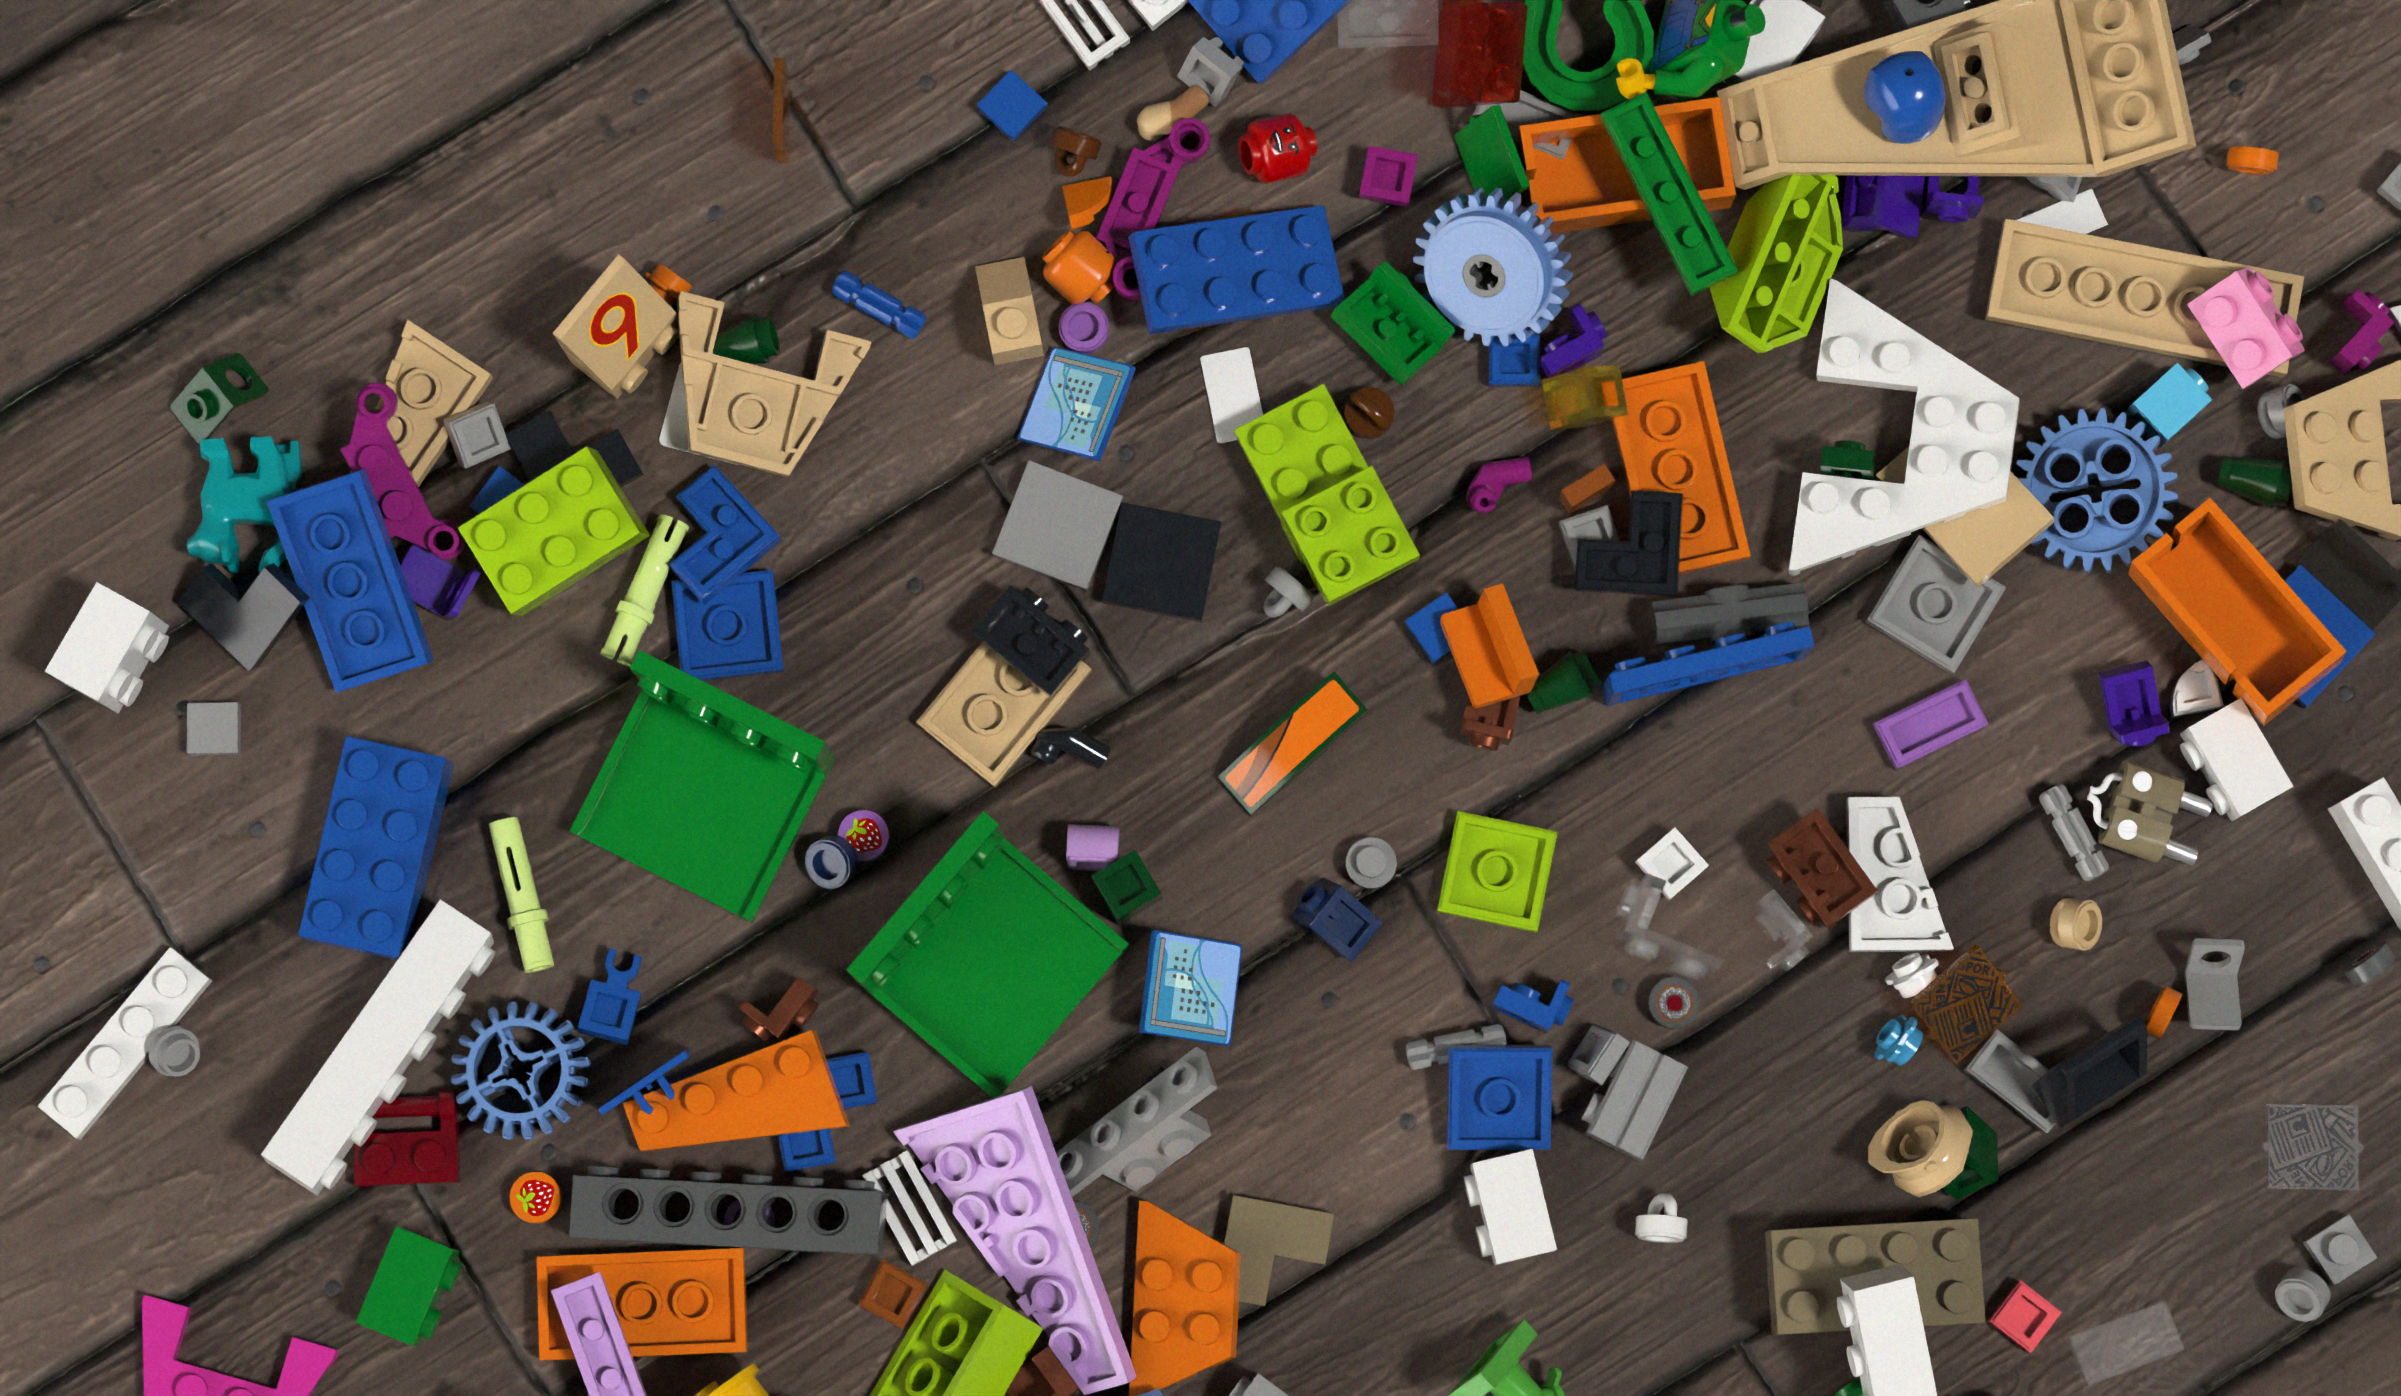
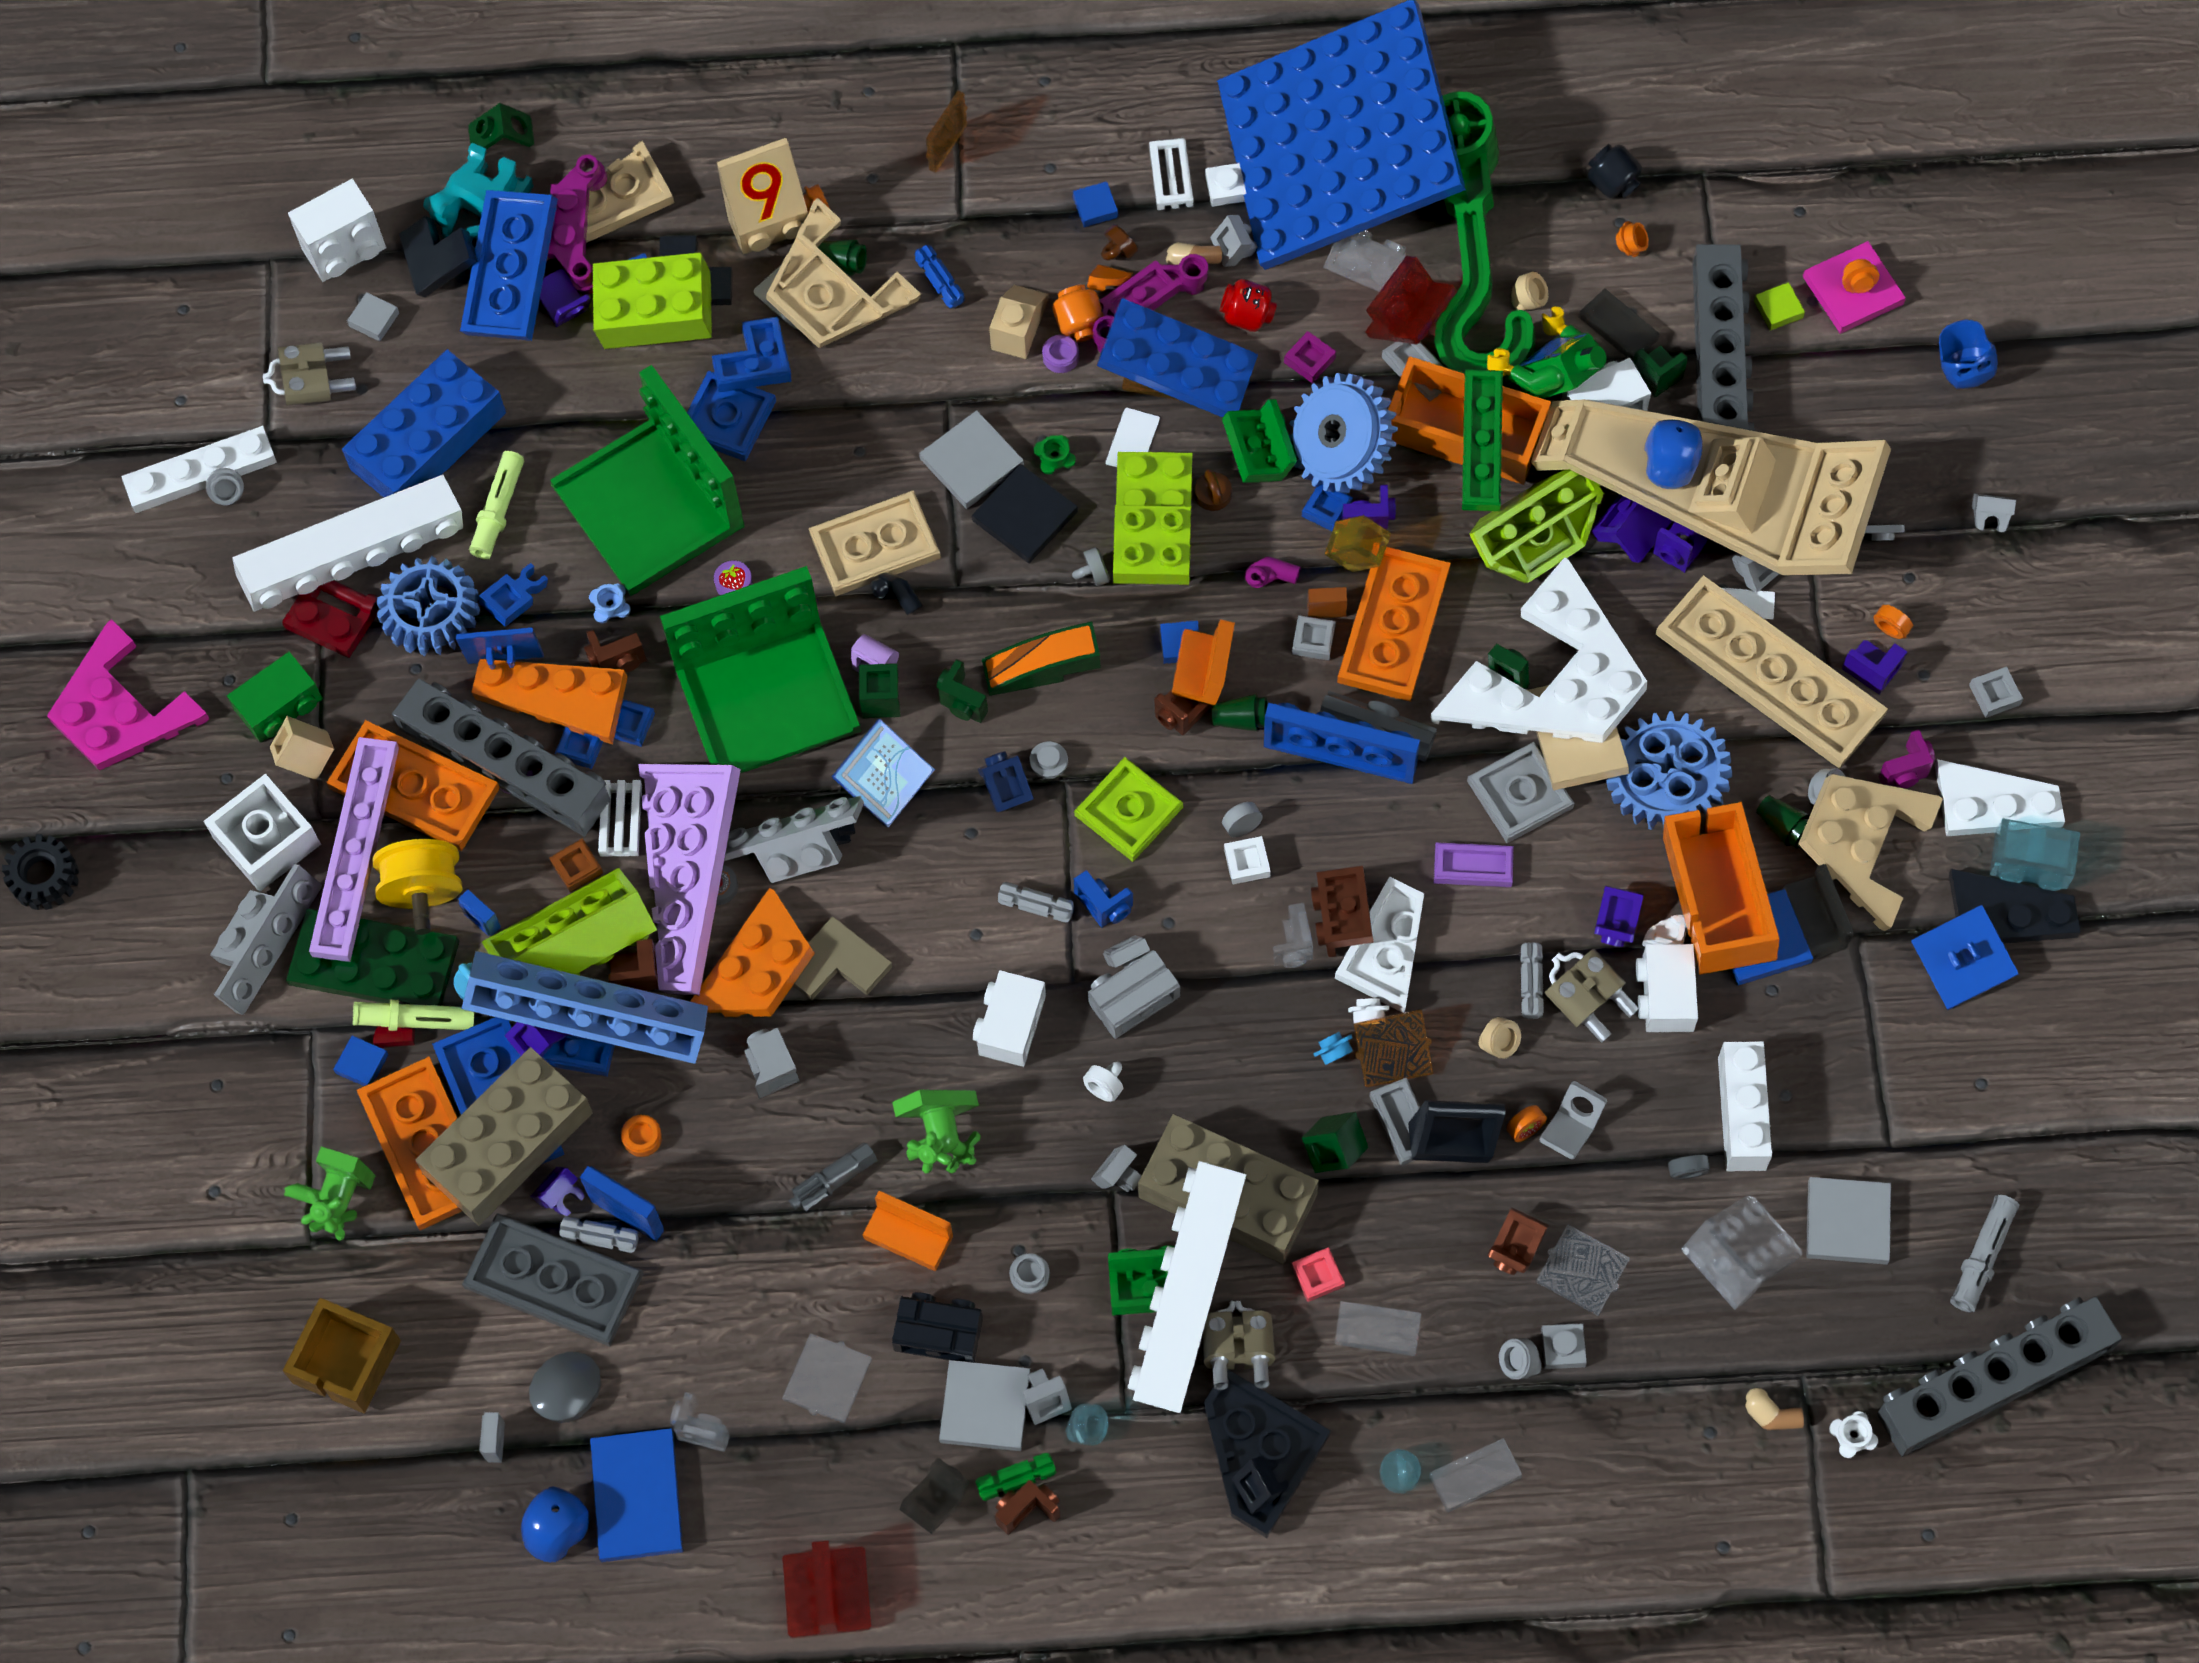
camera: 30 degrees right, 15 degrees down
light grey tile [443,401,510,469] -> none
tile [510,1172,563,1224] -> none
yellowish green pin [600,514,689,666] -> none
dark blue tile [805,835,858,889] -> none
black bracket [972,585,1090,698] -> none
piece [1017,346,1136,462] -> none
blue tile [1447,1045,1553,1150] -> none
green piece [1454,104,1530,200] -> none
black tile [1575,491,1684,596] -> none
clear bracket [1615,873,1723,981] -> none
dark grey tile [1647,977,1700,1029] -> none
tan hat [1868,1100,1973,1197] -> none
medium azure brick [2125,363,2212,449] -> none
bright pink bracket [2187,267,2305,389] -> none
none -> dark tan piece [263,342,356,406]
none -> tan panel [270,716,334,779]
none -> light blue plate [589,584,631,623]
none -> dark green bracket [937,659,988,723]
none -> green plate [1034,435,1076,474]
none -> light grey tile [1091,1145,1141,1192]
none -> light grey tile [1222,802,1263,837]
none -> copper bracket [1487,1207,1549,1275]
none -> dark purple panel [1842,640,1907,695]

